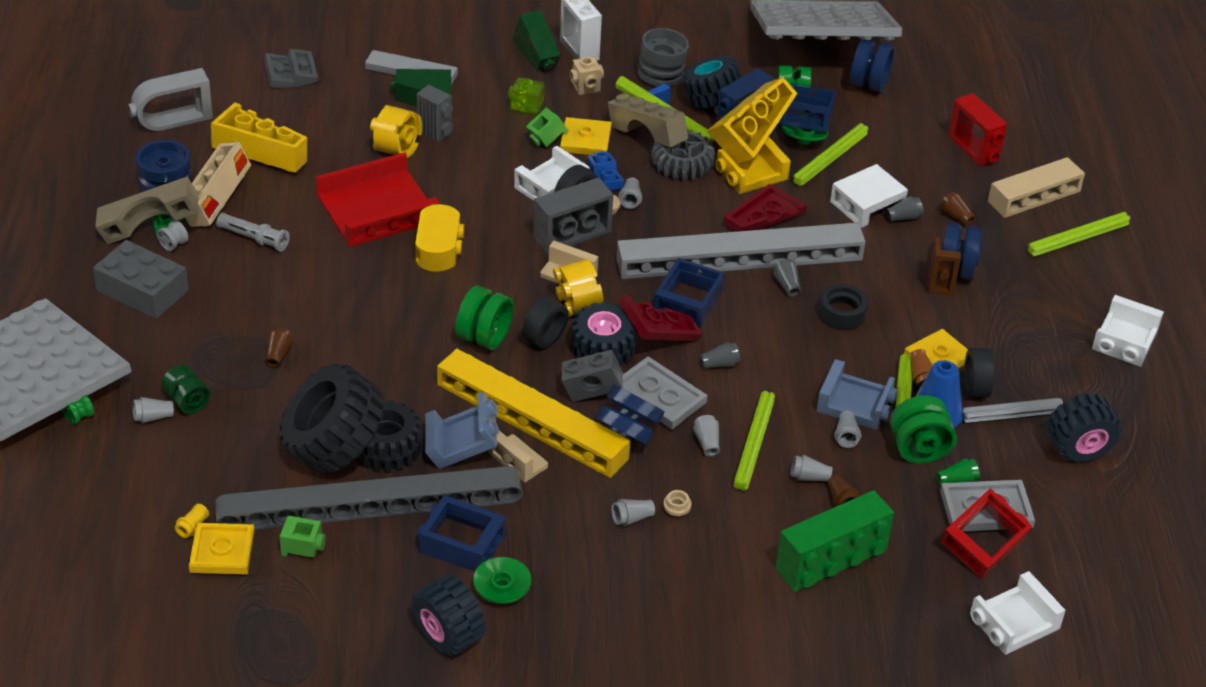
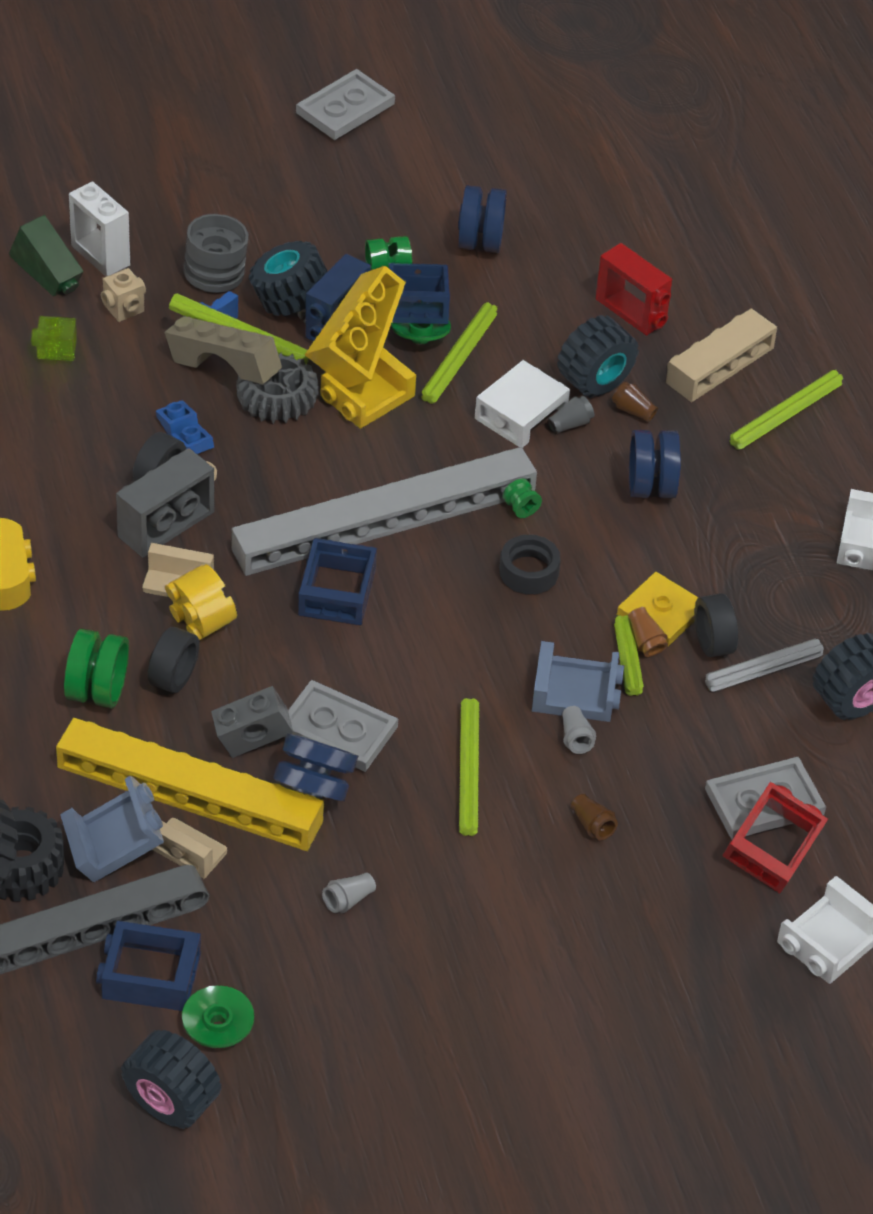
camera: 15 degrees left, 5 degrees up
white panel [514,146,589,201] -> none
bright green brick [526,108,568,147] -> none
yellow plate [560,117,612,155] -> none
black wheel [571,302,637,367] -> none
light grey cone [618,178,642,209] -> none
dark red wing [619,294,703,341] -> none
tan plate [663,490,691,516] -> none
light grey cone [693,415,720,457] -> none
dark grey cone [700,342,741,369] -> none
dark red wing [723,184,807,232] -> none
light grey plate [750,0,902,40] -> none
dark grey cone [773,259,802,297] -> none
green brick [775,490,894,592] -> none
light grey cone [790,454,833,482] -> none
green wheel [890,395,957,464] -> none
blue cone [915,360,963,430] -> none
reddish brown panel [928,237,961,296] -> none
green cone [937,458,980,486] -> none
none -> green wheel [503,478,542,518]
none -> black wheel [557,315,639,398]

